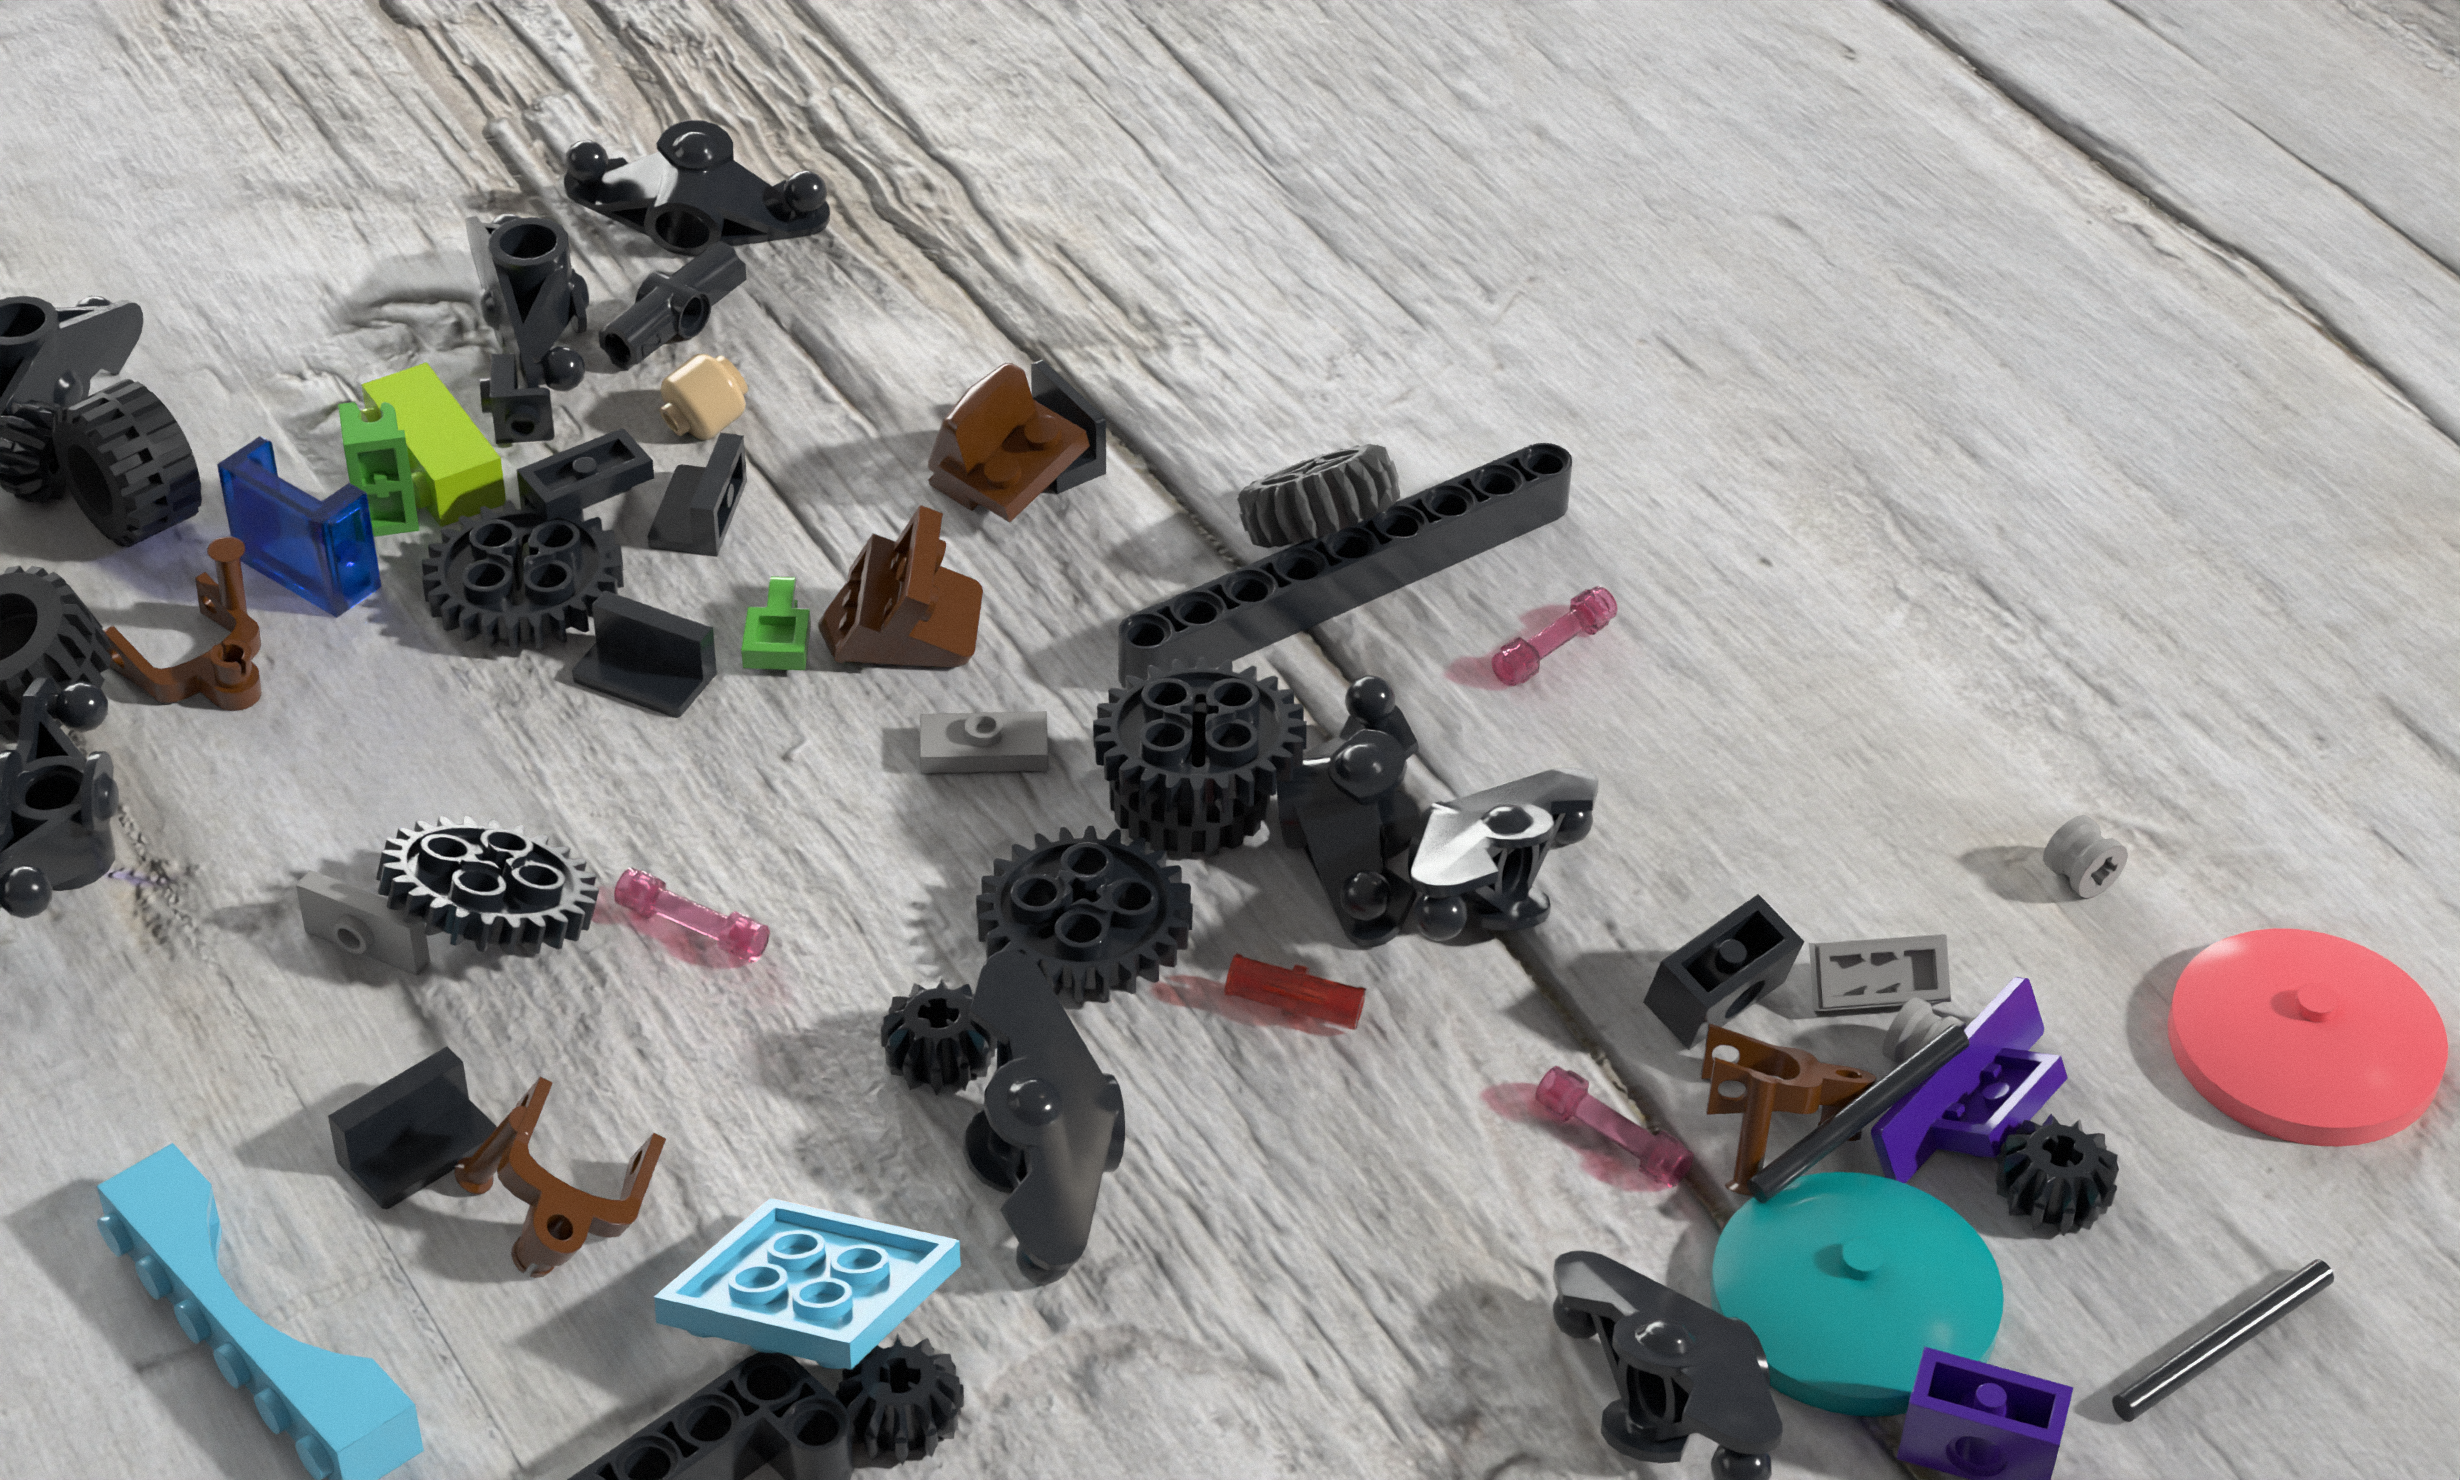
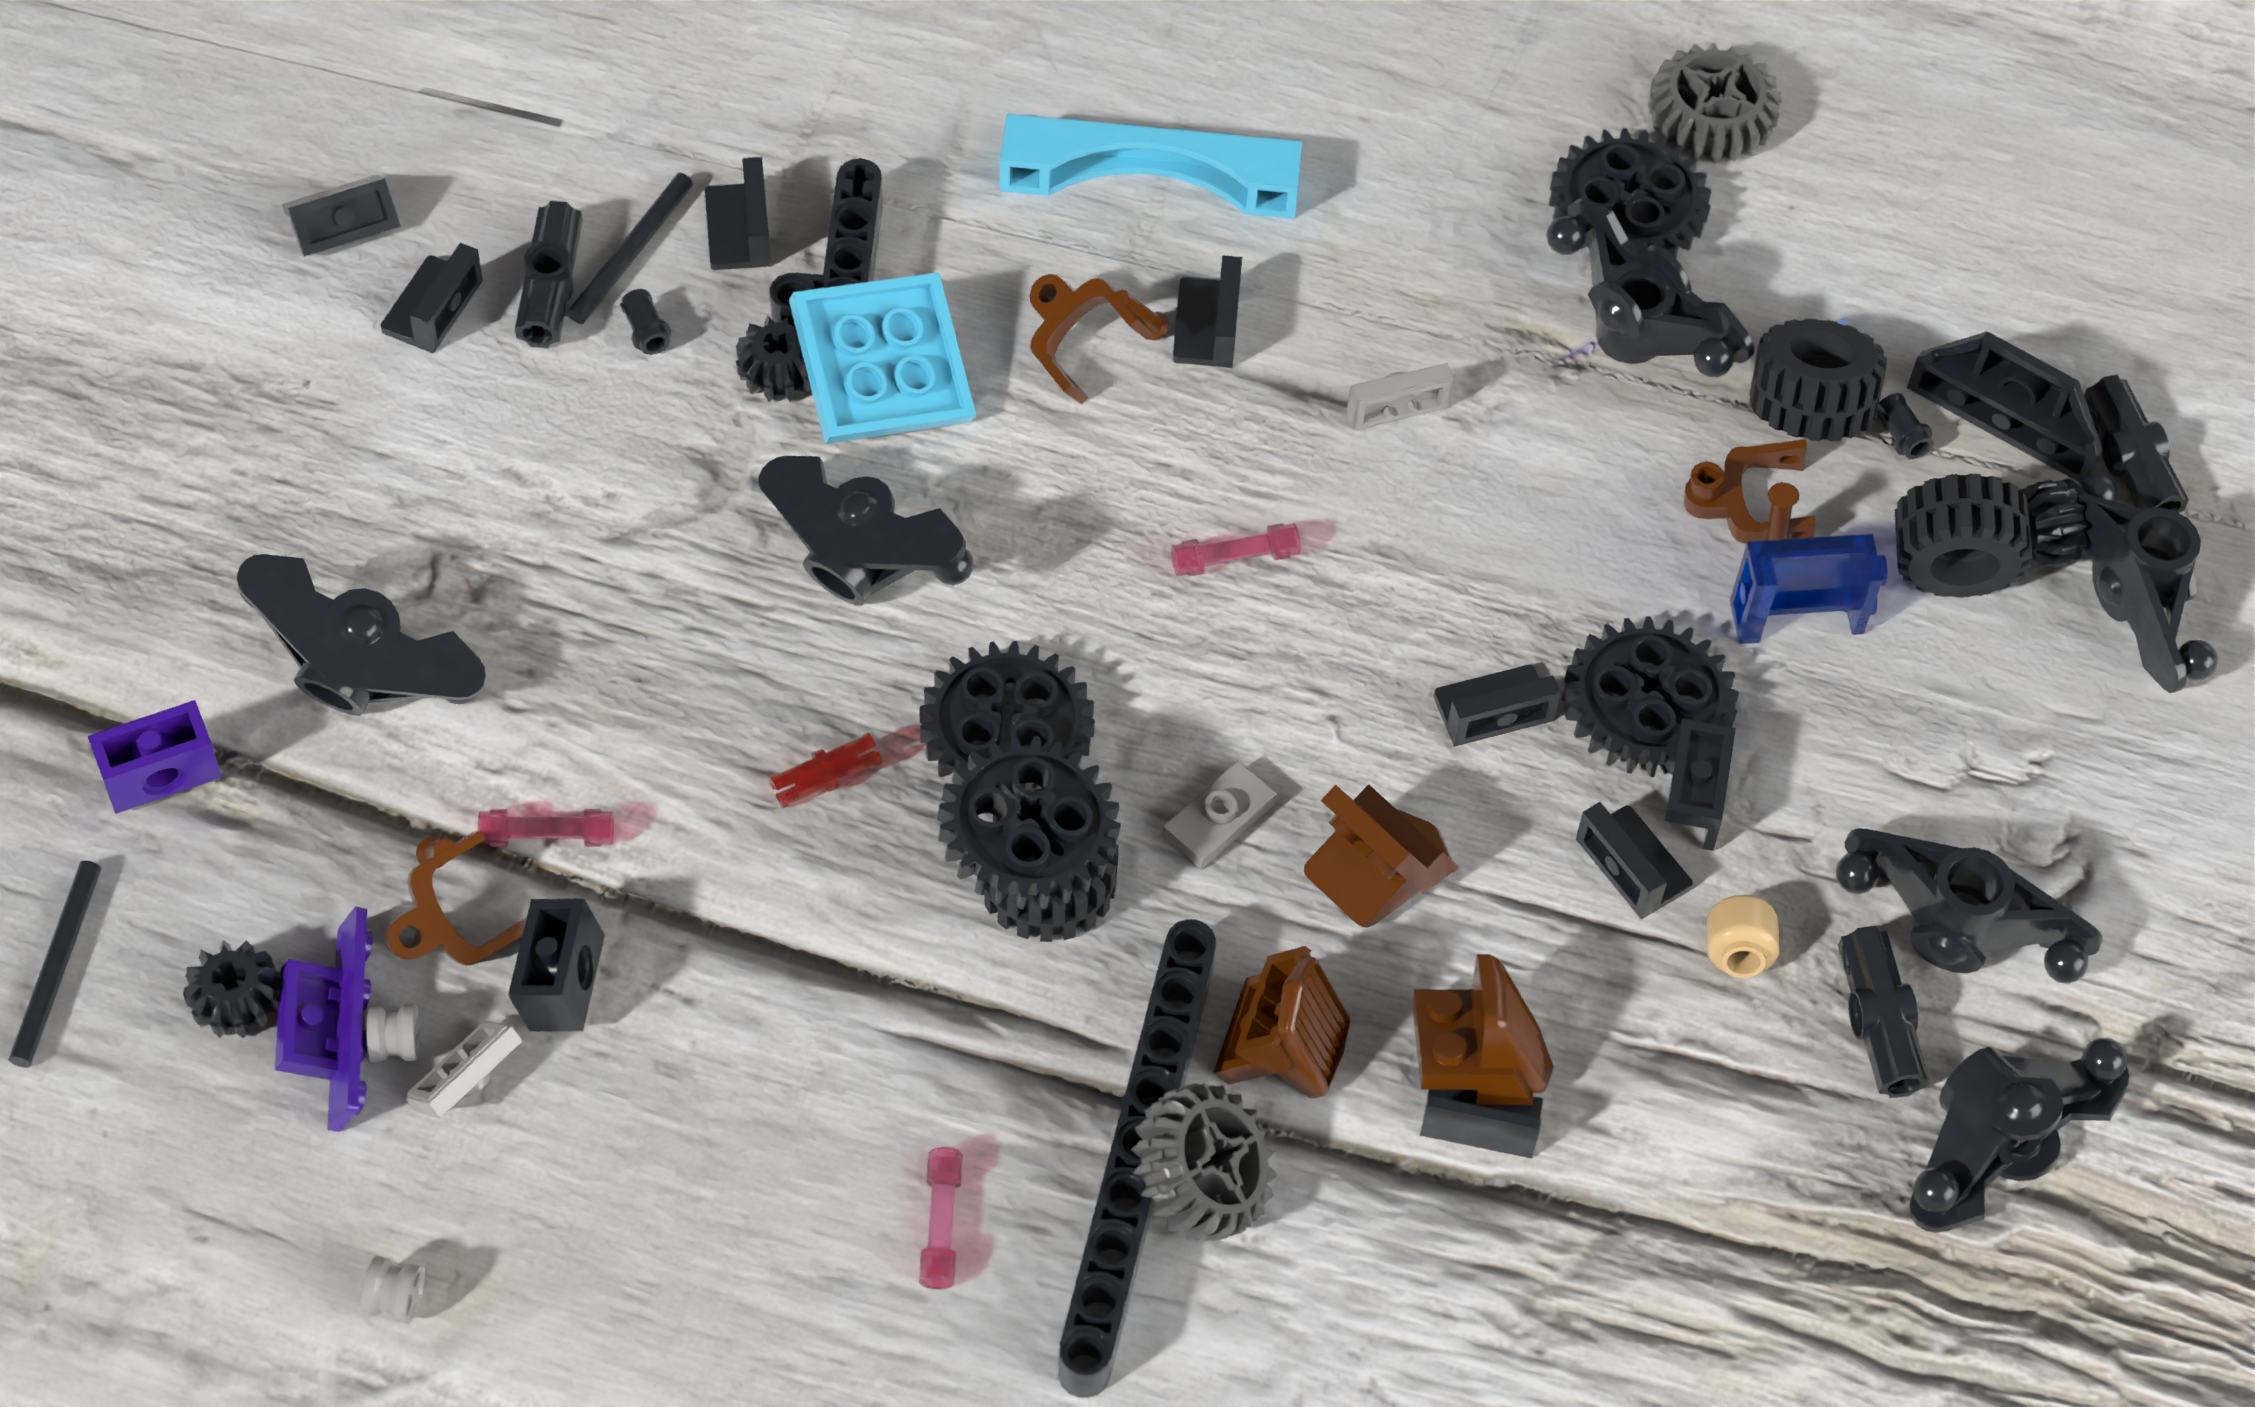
camera: 135 degrees right, 15 degrees up
bright green hinge [338,402,420,539] -> none
lime brick [360,362,506,527] -> none
black gear [376,816,599,955] -> none
black bracket [480,353,555,444] -> none
bright green plate [741,576,811,670] -> none
black gear [880,978,997,1096] -> none
black piece [1276,675,1419,947] -> none
black piece [1407,768,1598,941] -> none
teal dish [1710,1172,2004,1417] -> none
black bar [1747,1024,1969,1204] -> none
coral dish [2167,928,2448,1147] -> none
none -> reddish brown piece [1213,946,1350,1099]

